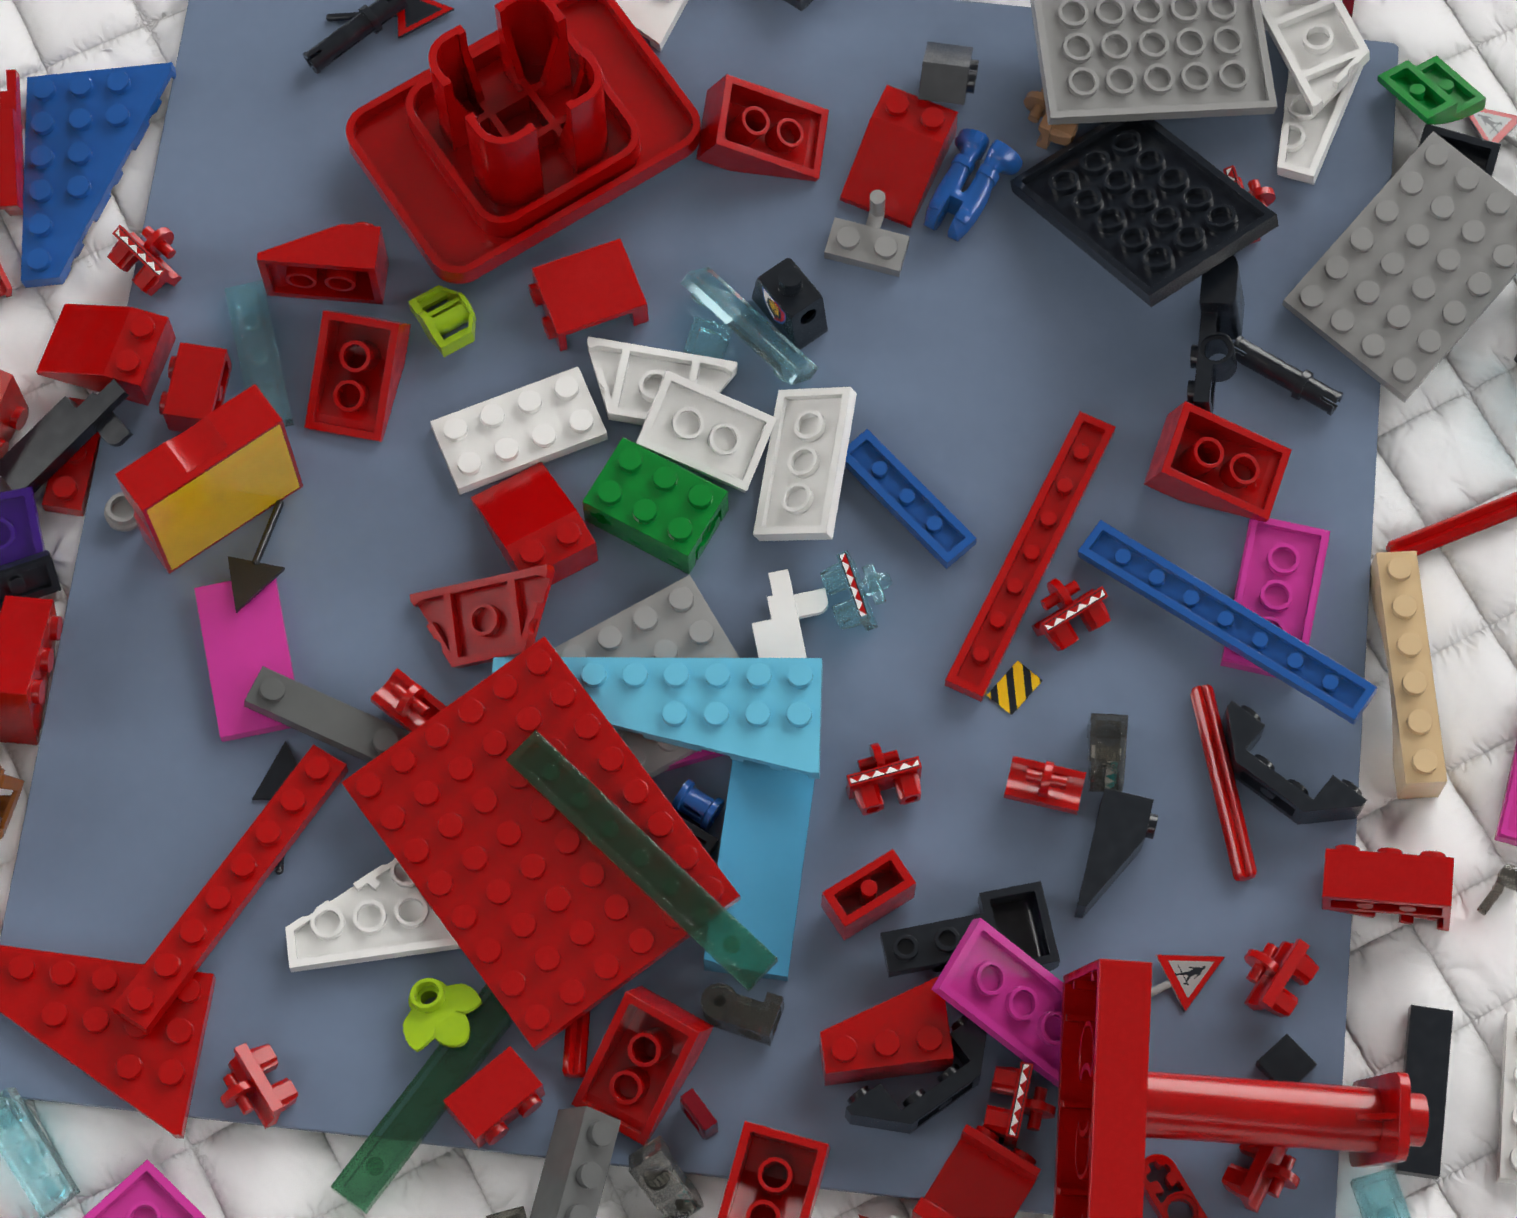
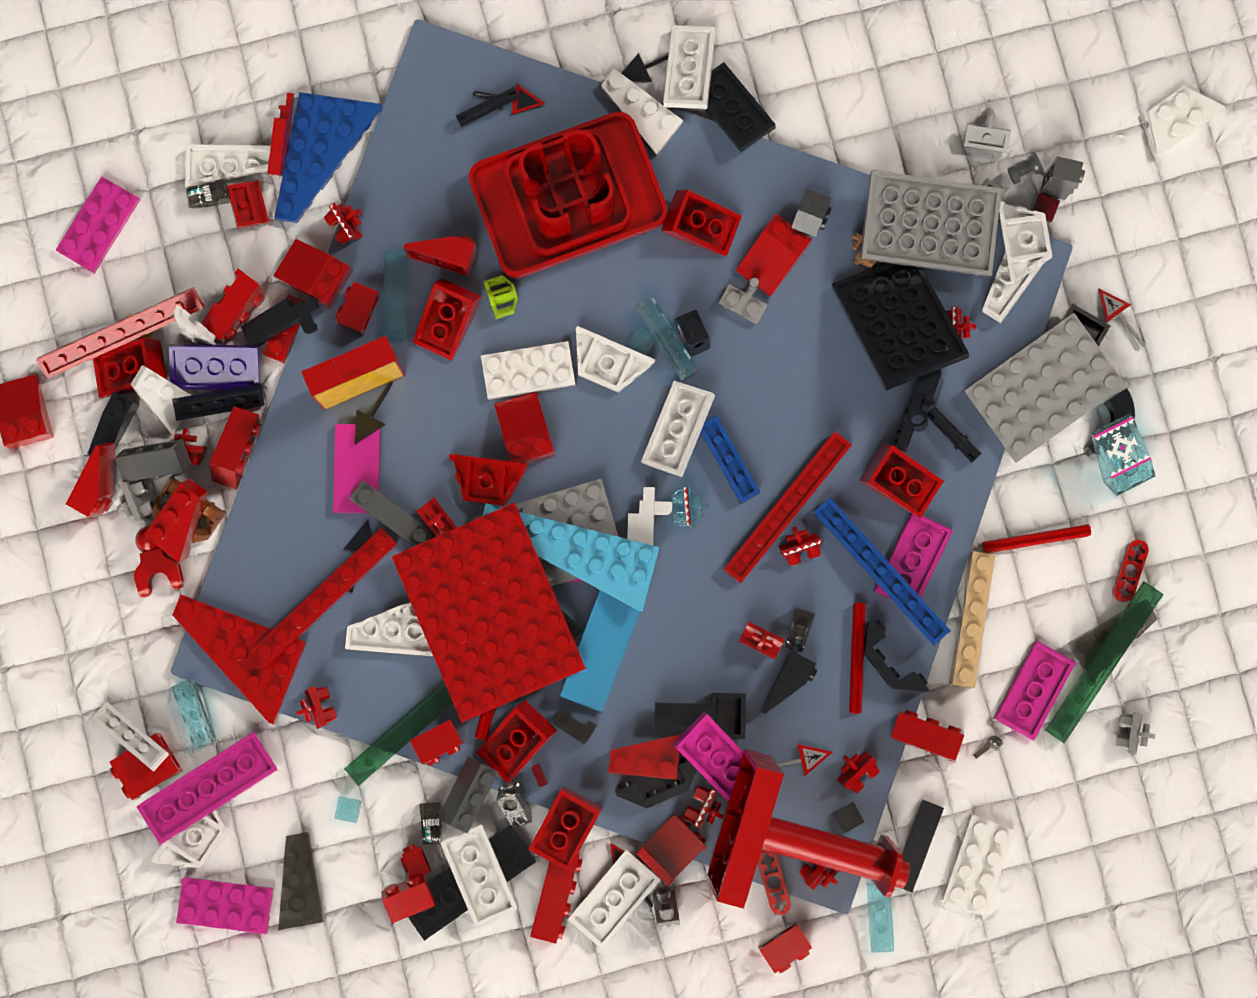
camera: 10 degrees right, 15 degrees up
light grey plate [104,492,138,532] -> none
lime plate [403,978,482,1052] -> none
clear green tile [506,730,778,992] -> none
red panel [528,238,649,352] -> none
green piece [582,437,729,574] -> none
white plate [636,370,777,493] -> none
blue bush [671,779,725,832] -> none
red brick [821,849,916,941] -> none
red hips [846,742,922,816] -> none
blue piece [924,128,1023,242] -> none
sticker [987,661,1043,715] -> none
green slope [1377,55,1486,125] -> none

